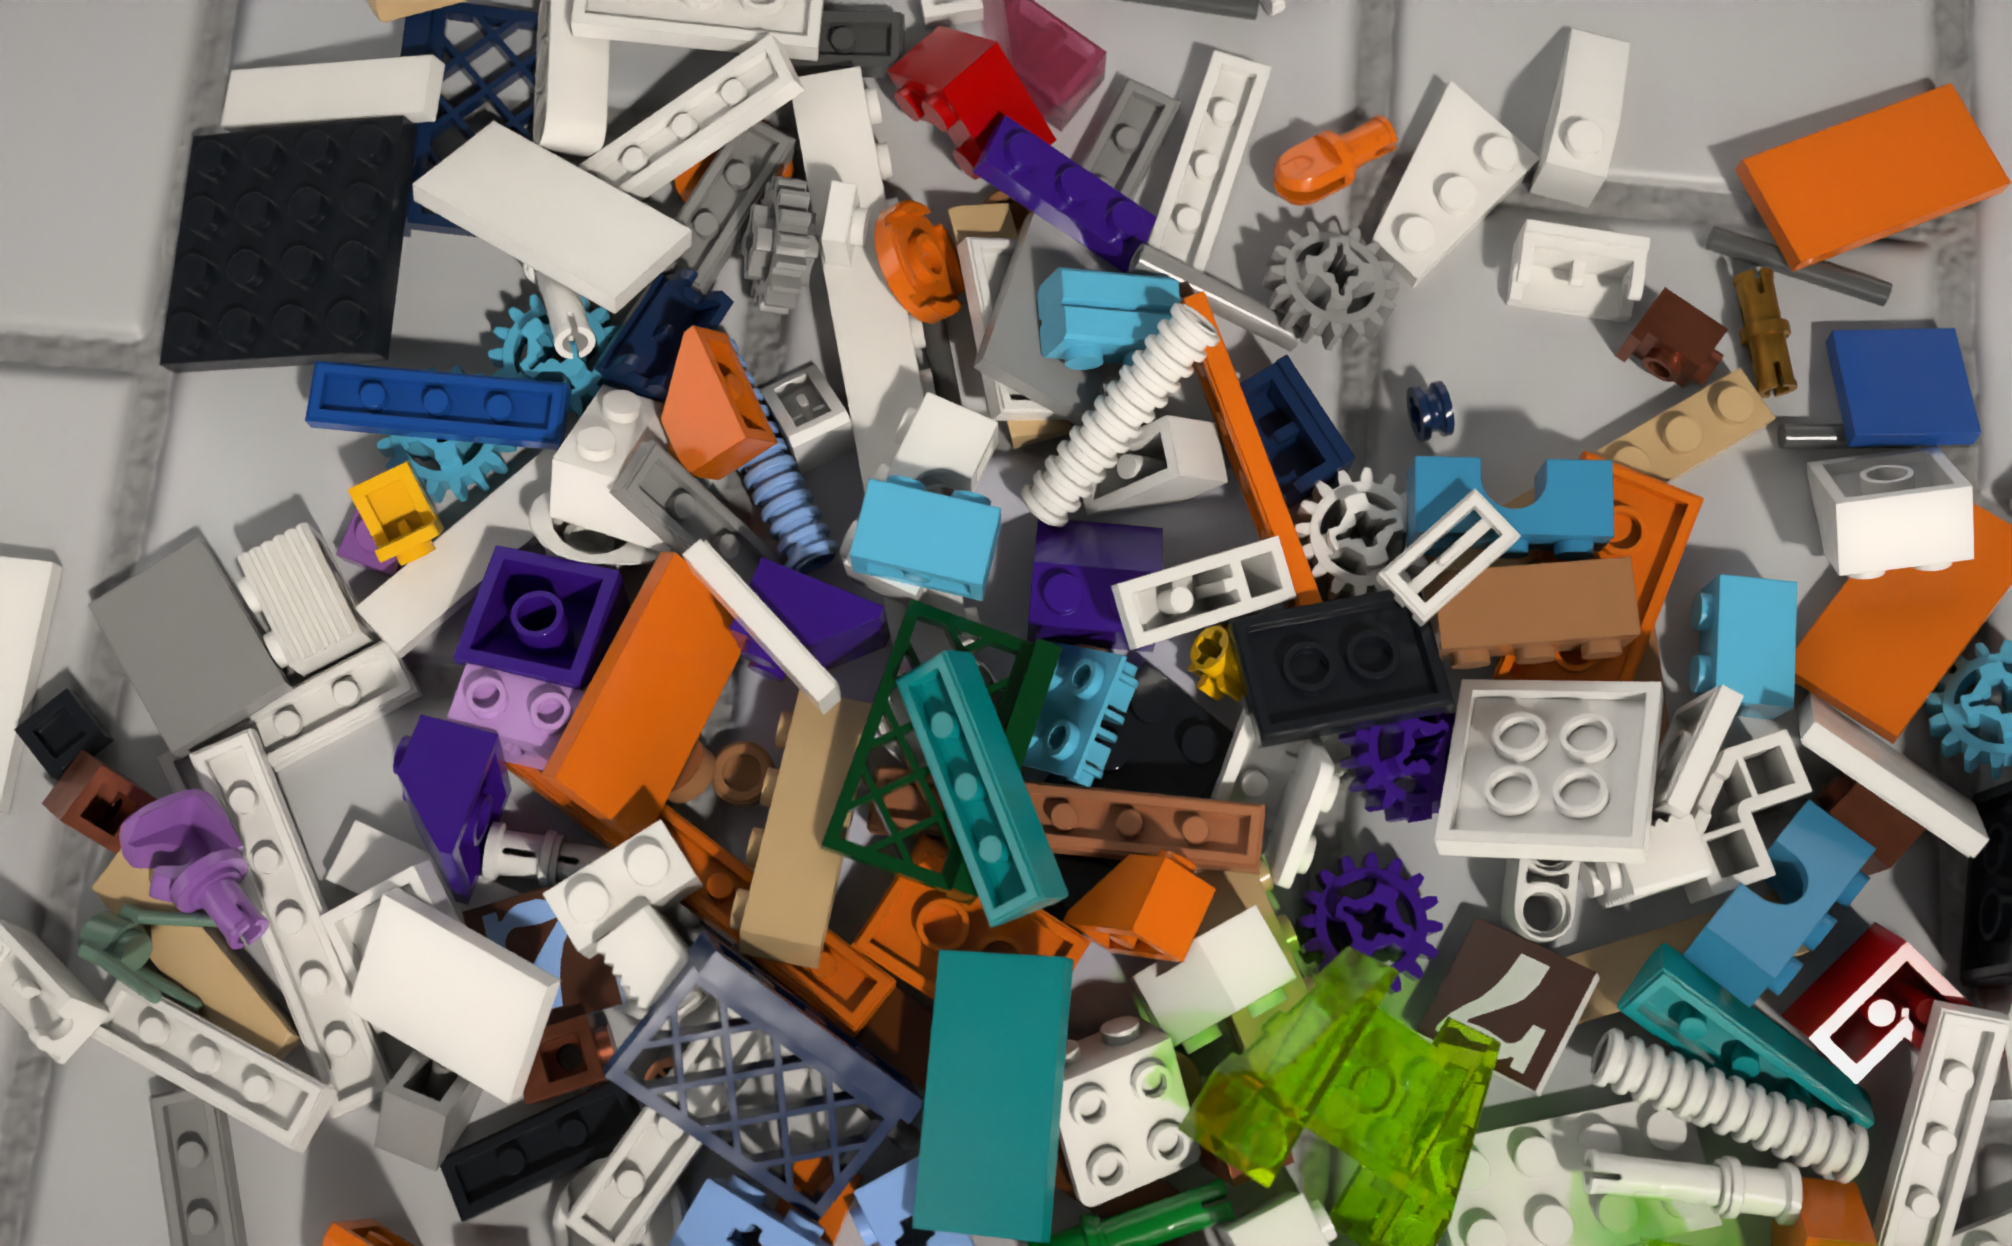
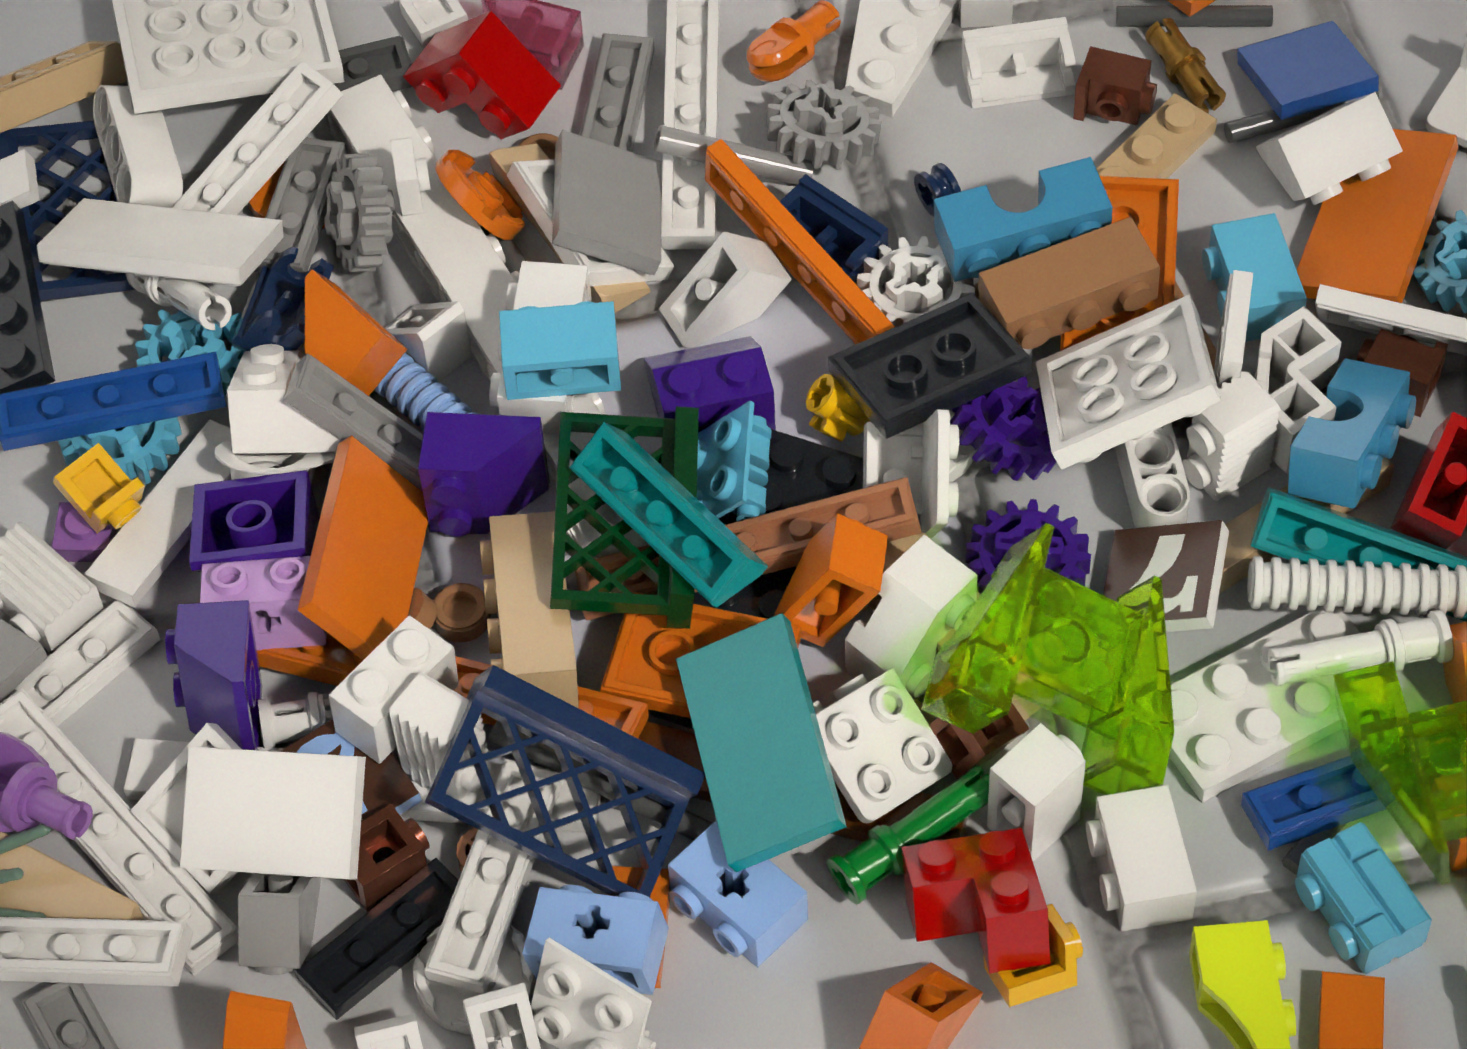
camera: 15 degrees left, 20 degrees down
white tile [682,539,841,715] -> none
dark purple plate [973,115,1157,273] -> none
white piece [1020,303,1220,527] -> none
medium azure brick [1037,267,1180,370] -> none
white slope [1111,535,1297,650] -> none
white tile [1376,488,1521,627] -> none

